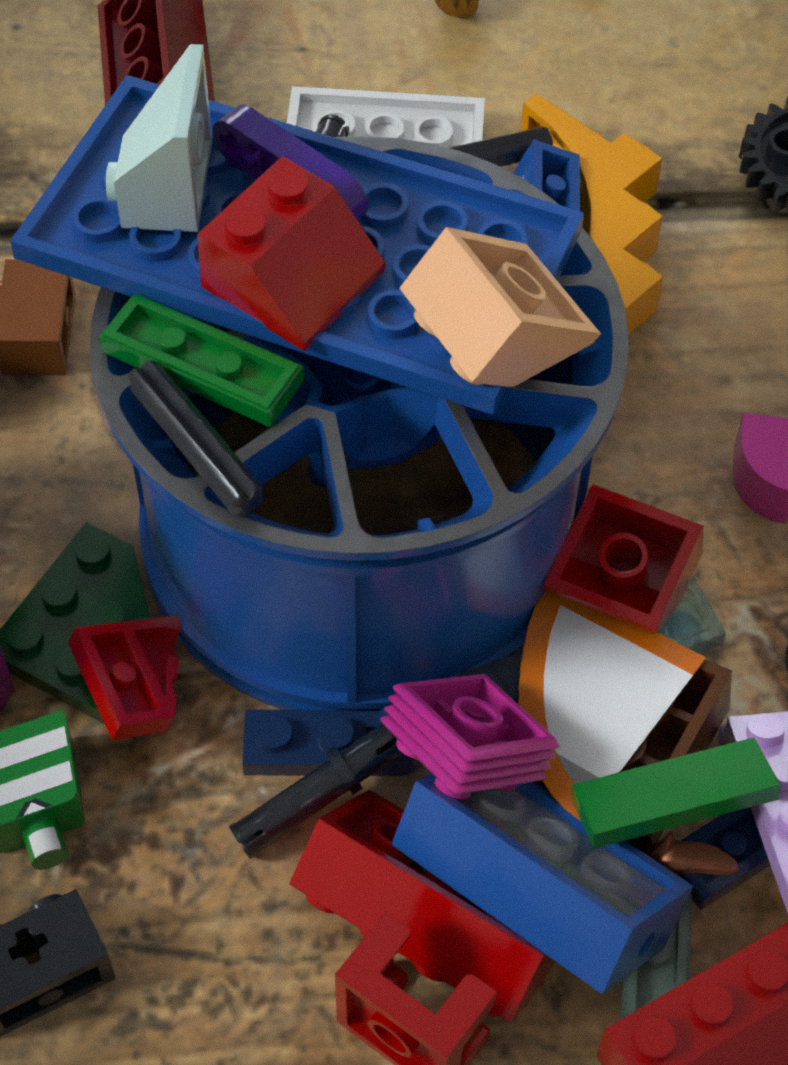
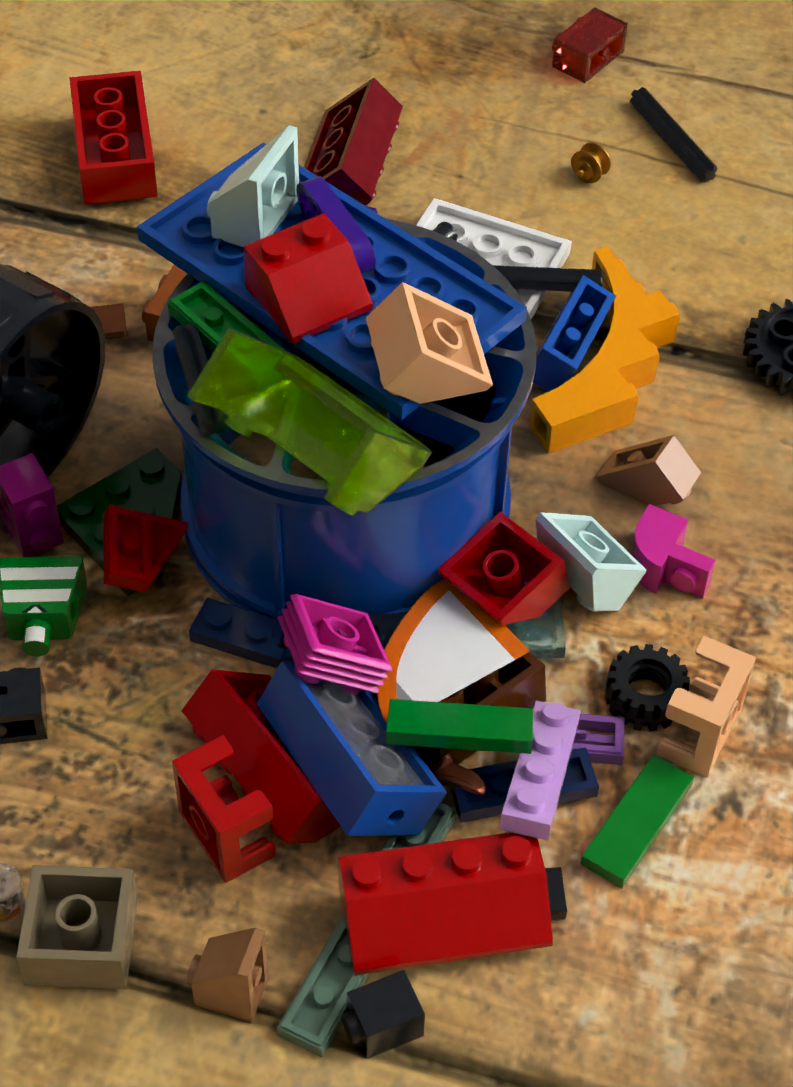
camera: 20 degrees right, 5 degrees down
black pin [229,722,405,859] -> none
none -> clear neon green windscreen [187,328,432,516]
none -> light aqua slope [536,512,647,612]
none -> medium nougat slope [596,435,701,506]

